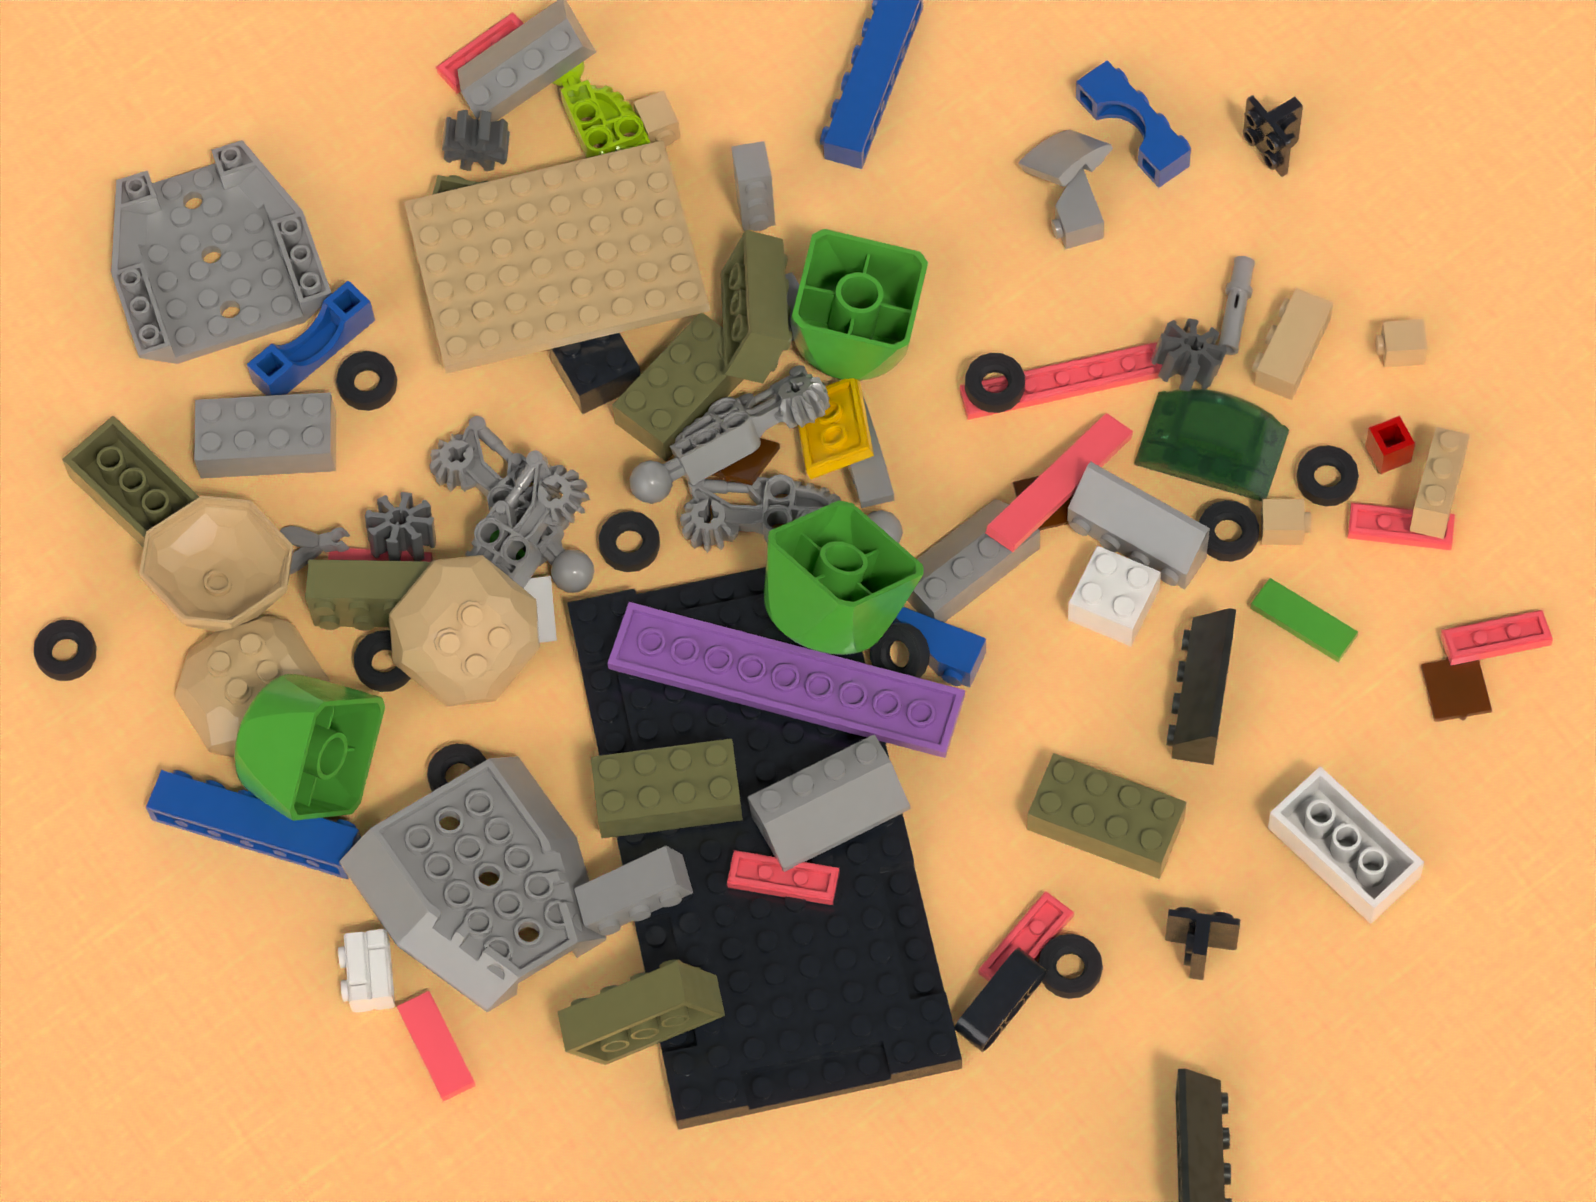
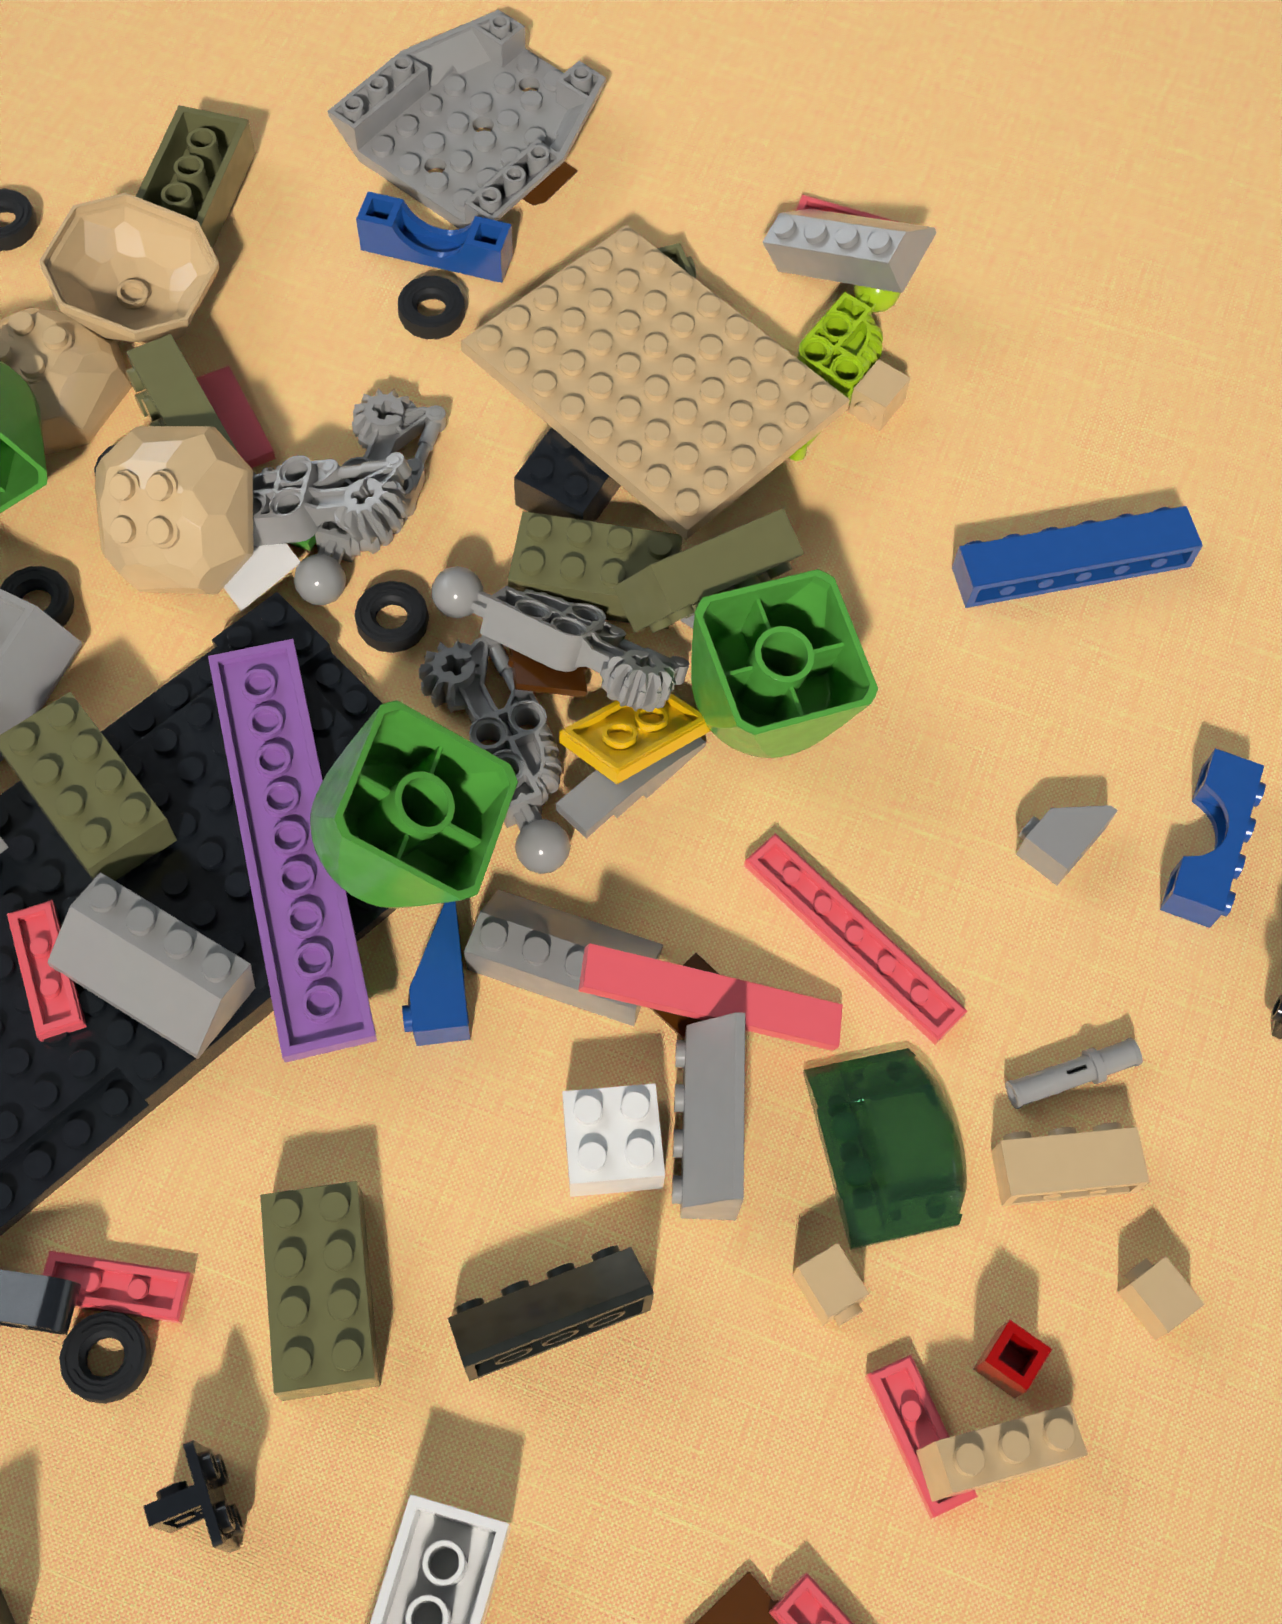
camera: 50 degrees right, 0 degrees up
light grey brick [194,392,336,479] -> none
light grey piece [280,526,350,574] -> none
dark grey gear [365,492,436,561] -> none
dark grey gear [442,110,510,172] -> none
light grey brick [731,141,776,231] -> none
black tyre [870,622,930,678] -> none
black tyre [965,353,1025,413] -> none
light grey slope [1018,129,1113,187] -> none
dark grey gear [1151,318,1227,391] -> none
black tyre [1198,500,1260,562] -> none
bright green tile [1250,578,1358,663] -> none
black tyre [1296,445,1359,507] -> none

